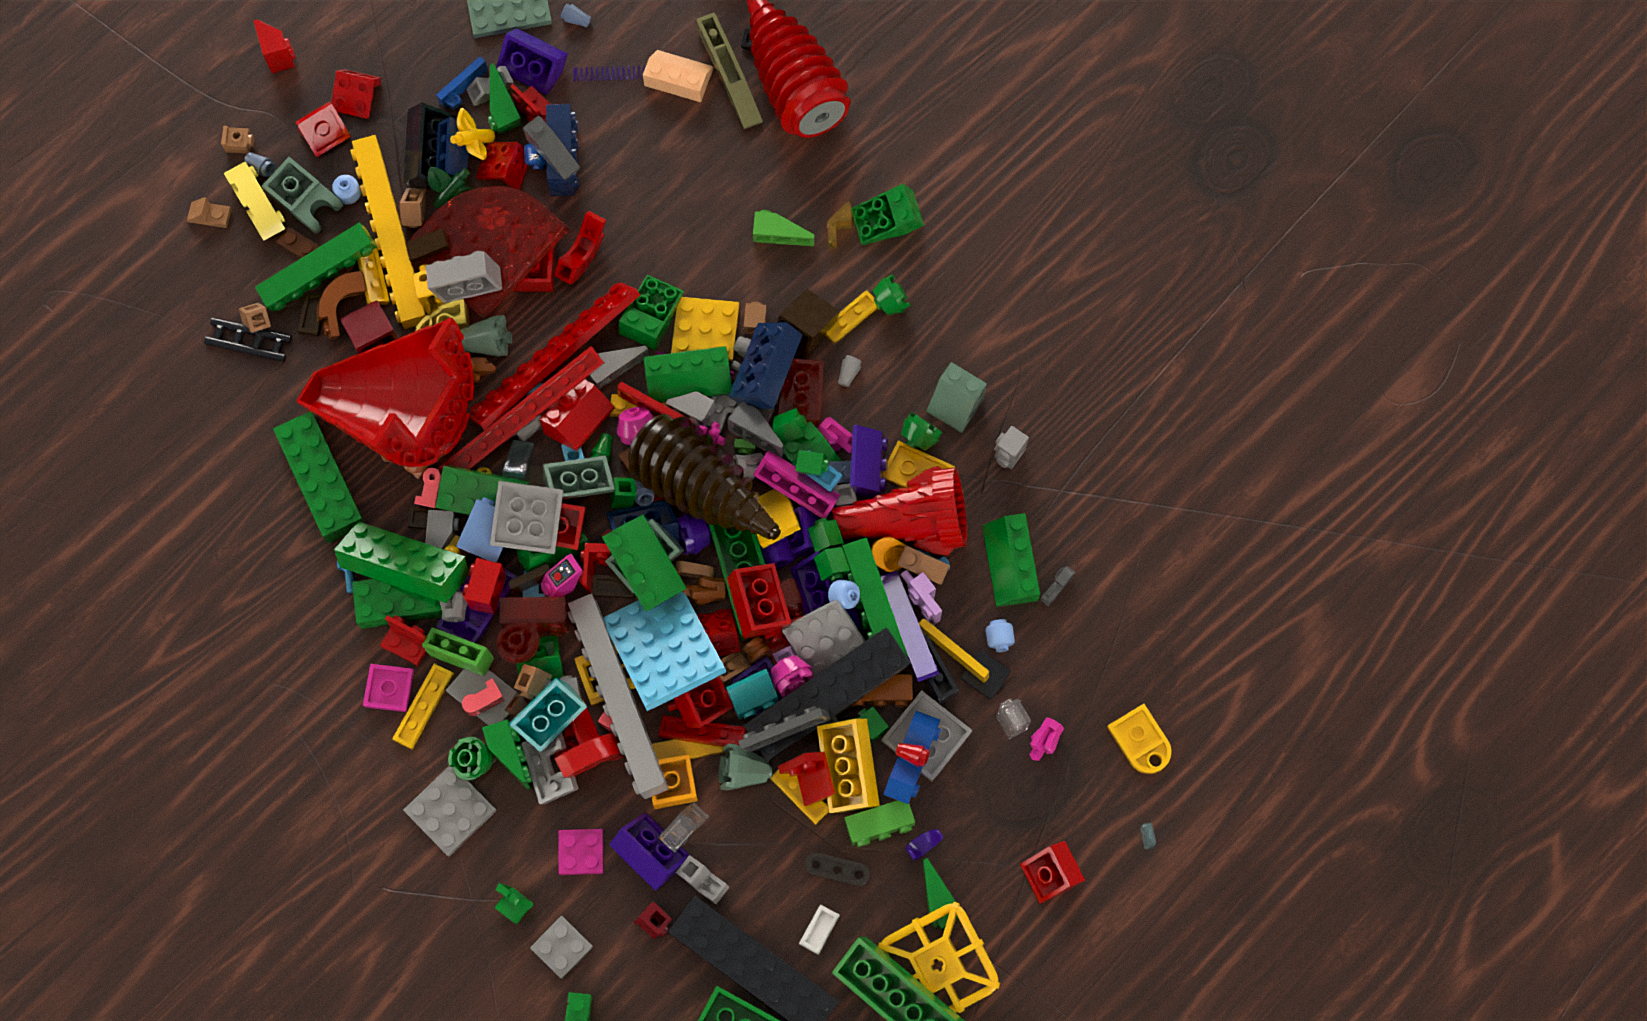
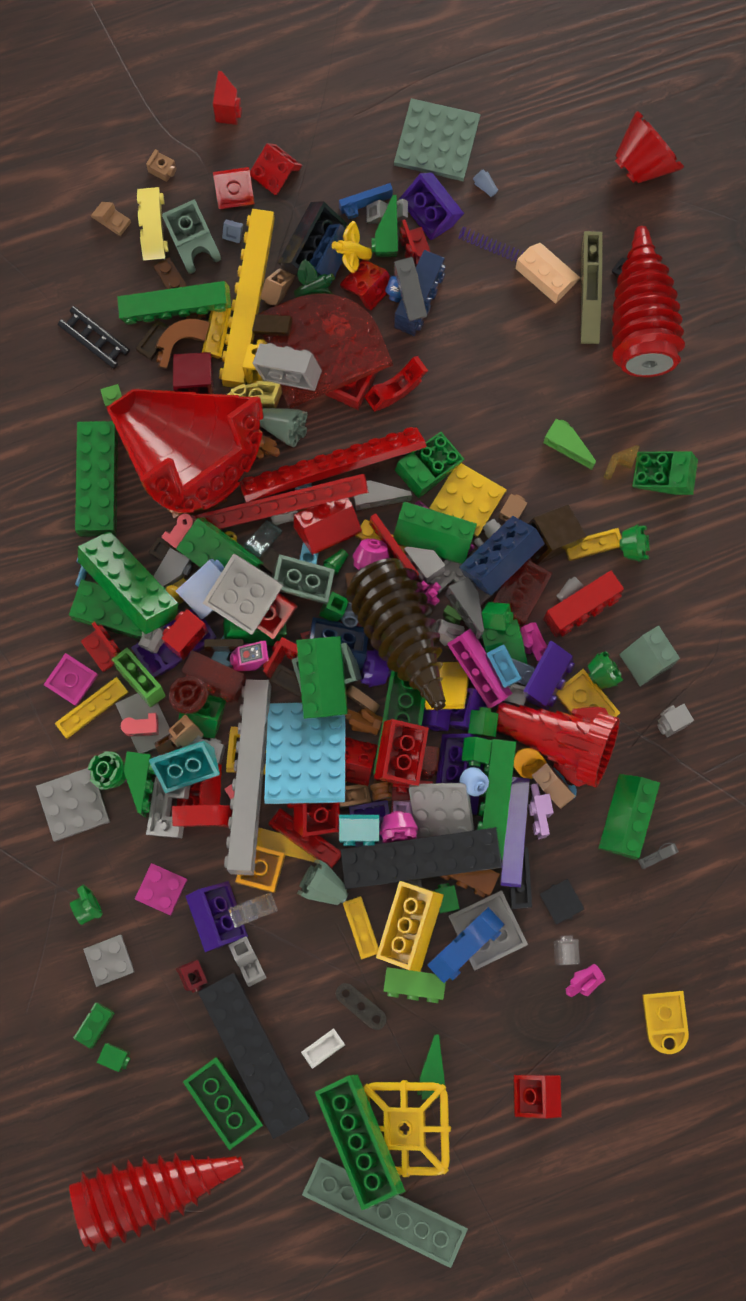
camera: 25 degrees right, 5 degrees up
medium nougat brick [239,303,271,333] -> none
sand blue cone [245,152,276,177] -> none
light blue head [332,175,361,205] -> none
dark grey plate [738,706,830,752] -> none
red bracket [778,752,835,806] -> none
green brick [795,450,829,477] -> none
red cone [896,743,930,767] -> none
dark purple helmet [905,829,943,861] -> none
yellow tile [919,618,989,683] -> none
light blue head [985,619,1015,652] -> none
clear light blue tile [1140,822,1156,849] -> none
none -> bright green plate [100,384,122,408]
none -> sand blue tile [222,219,243,243]
none -> red brick [543,570,624,638]

